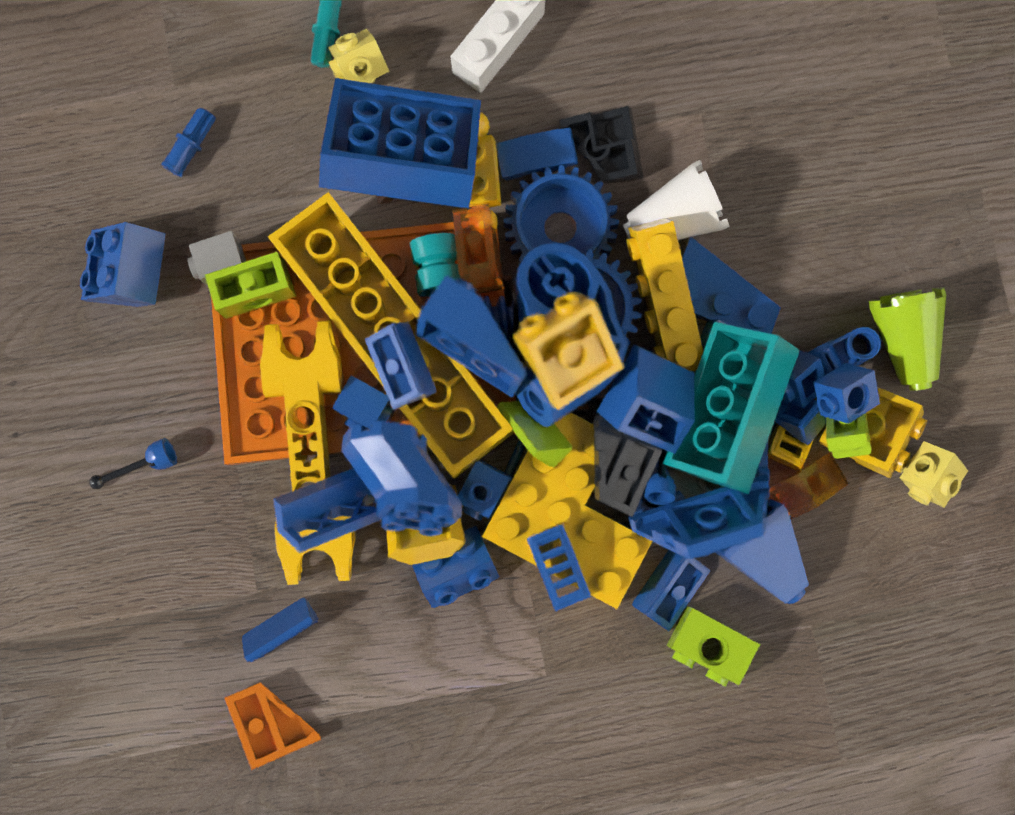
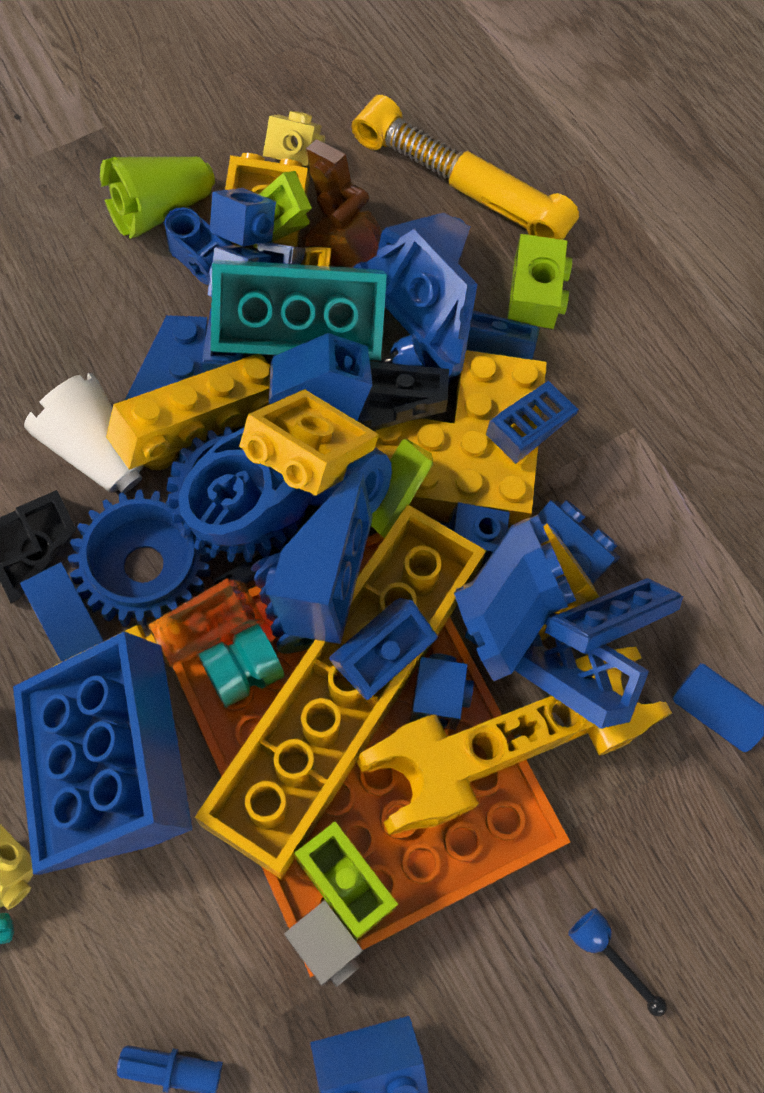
camera: 120 degrees left, 15 degrees down
none -> reddish brown plate [306,139,369,228]
none -> yellow piece [351,95,579,240]
none -> blue tile [545,578,684,654]

